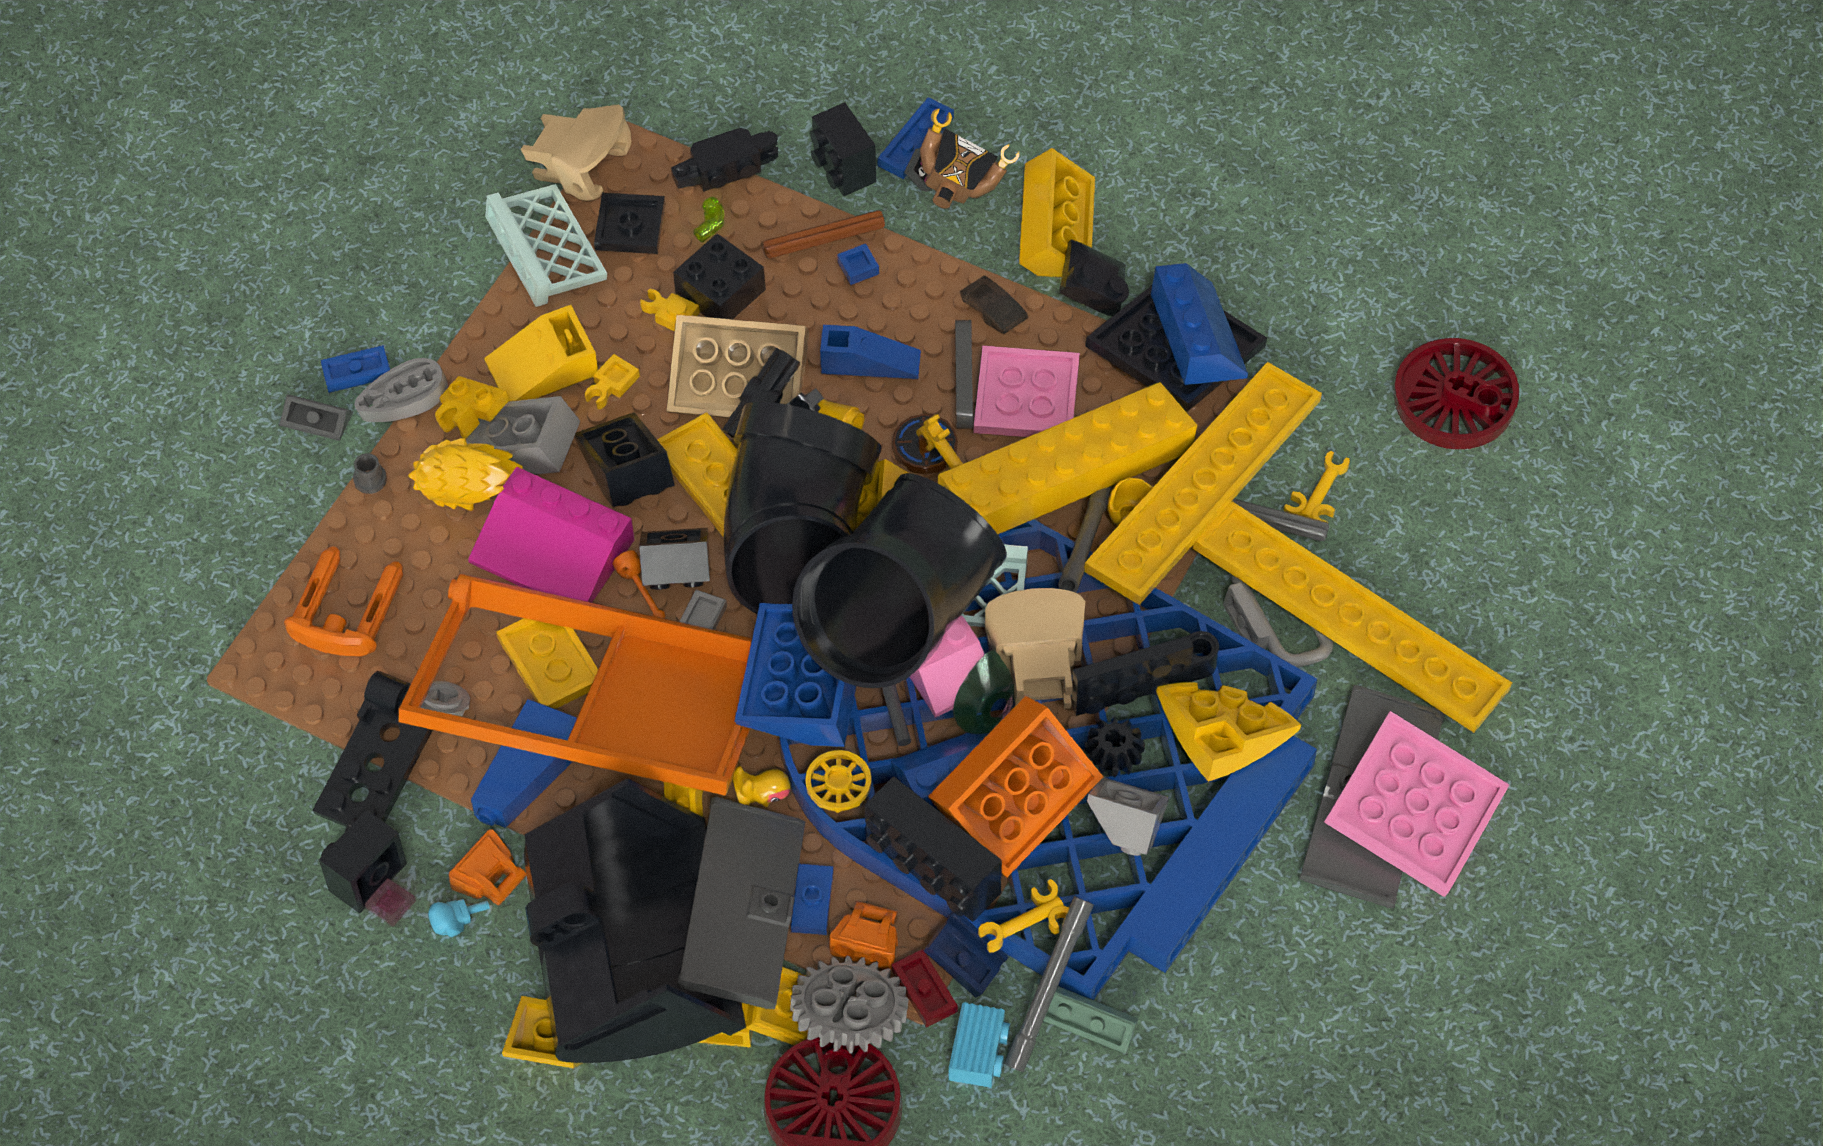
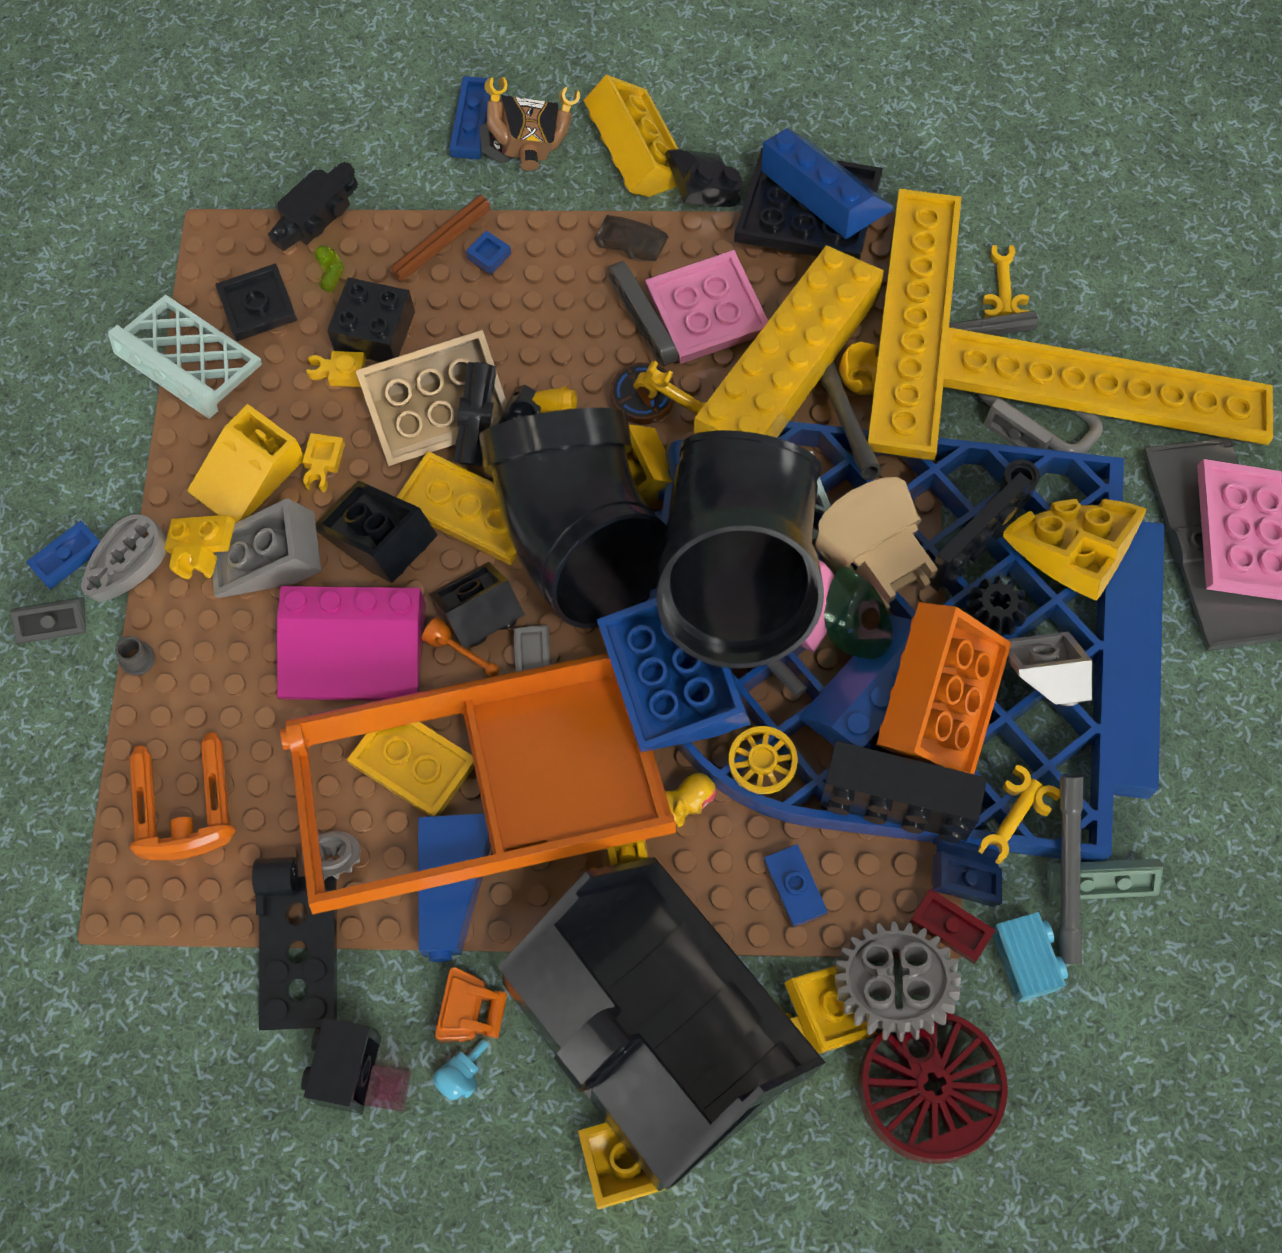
camera: 25 degrees left, 10 degrees up
yellow head [408,438,523,511] -> none
tan piece [521,104,632,201] -> none
dark grey door [677,797,806,1009] -> none
black brick [810,102,877,196] -> none
blue slope [820,325,921,379] -> none
orange piece [829,901,898,970] -> none
dark red piece [1394,338,1519,449] -> none

